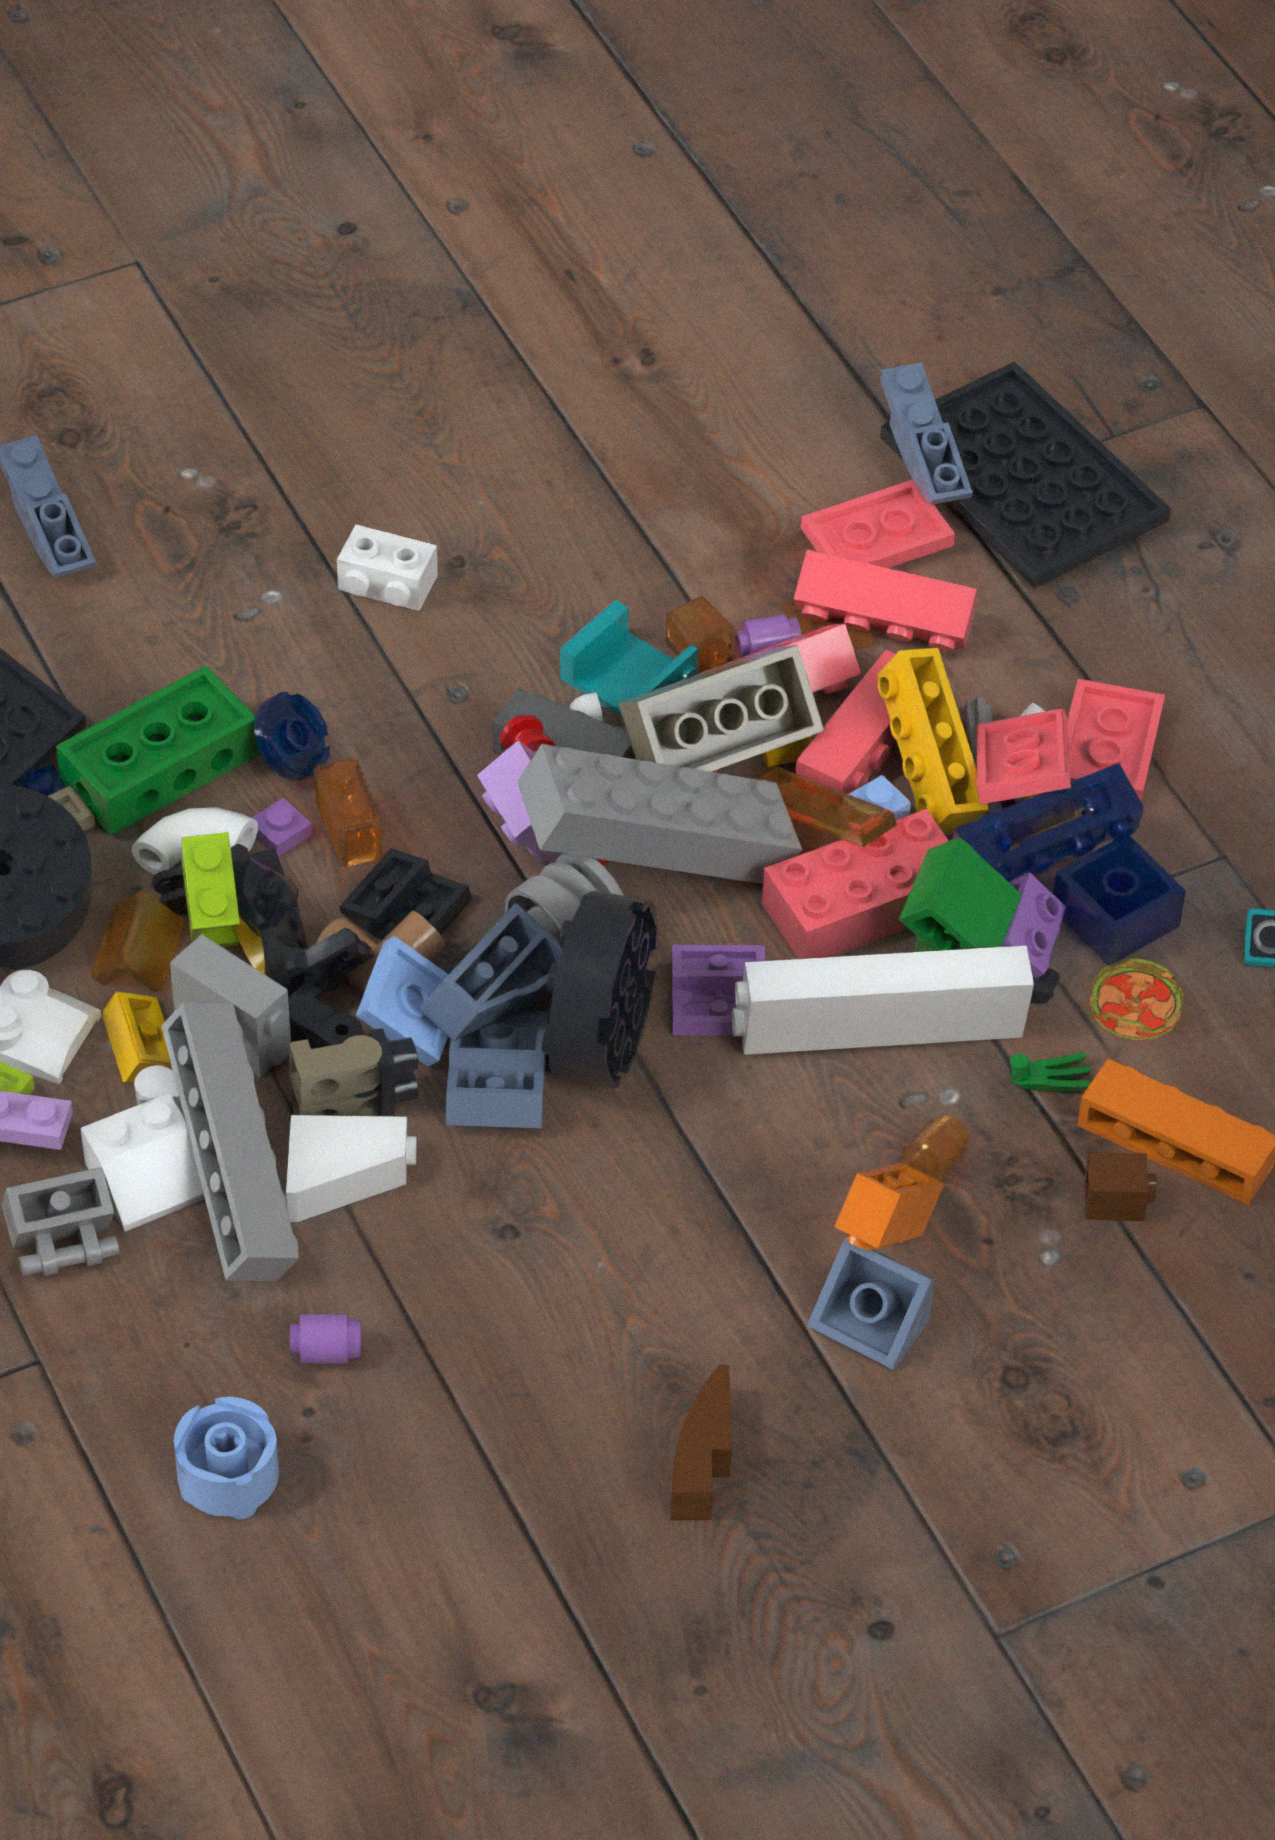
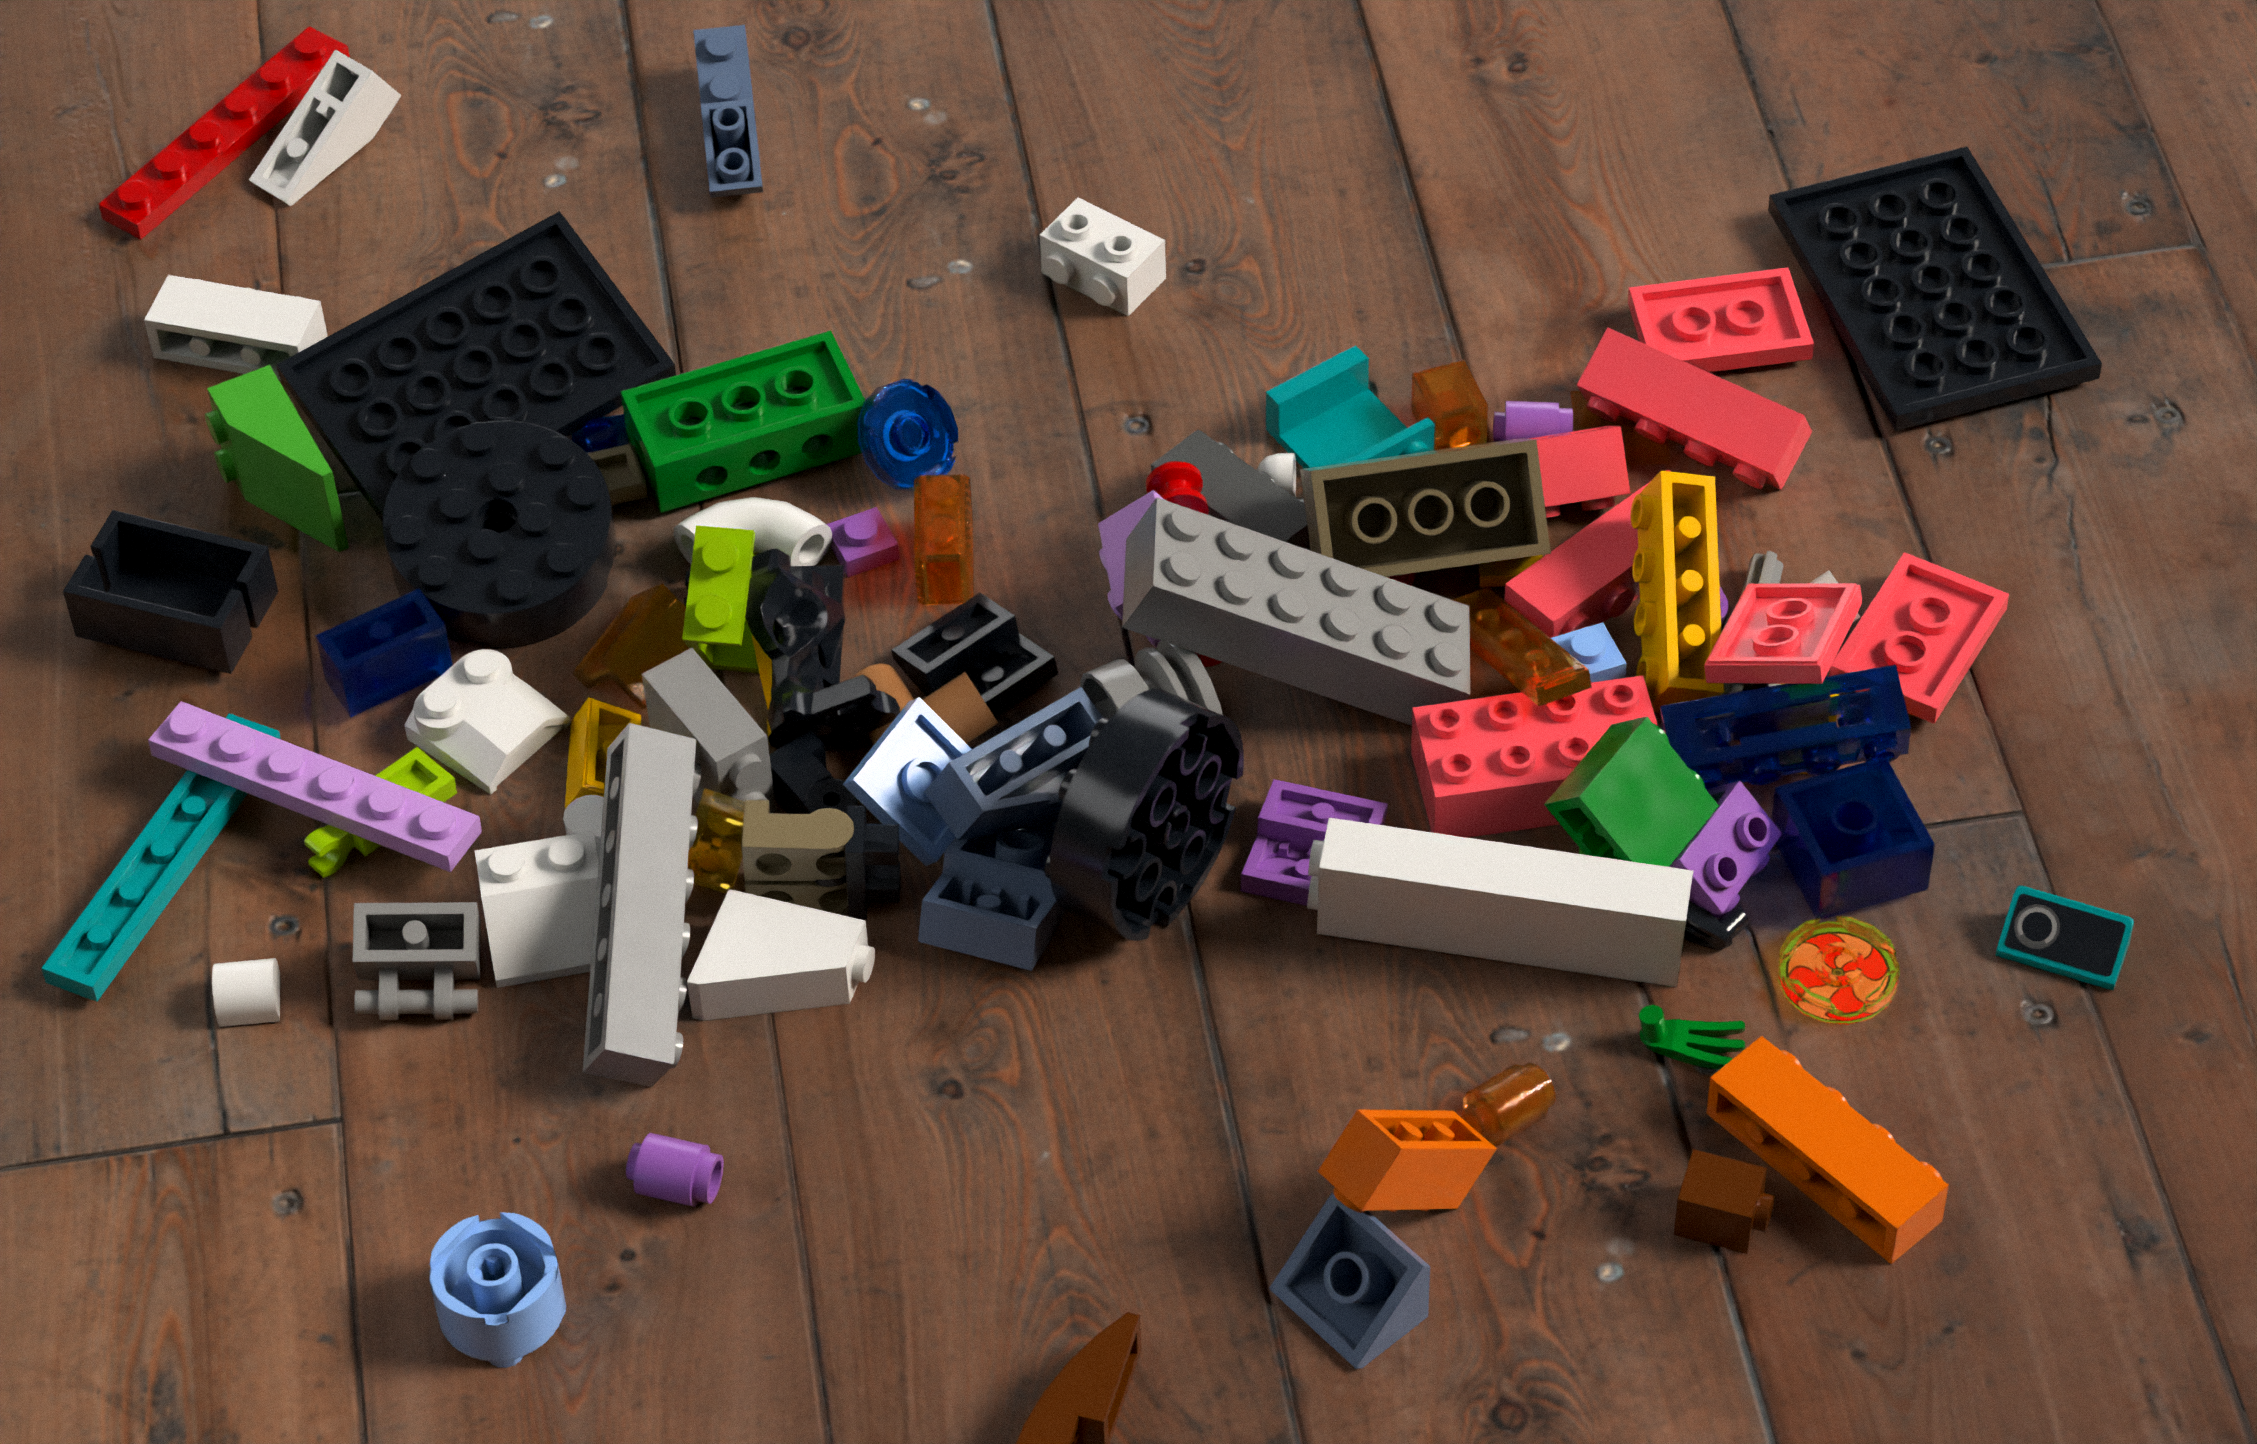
camera: 20 degrees right, 0 degrees up
sand blue slope [880,363,973,505] -> none
none -> clear yellow bracket [688,788,745,894]

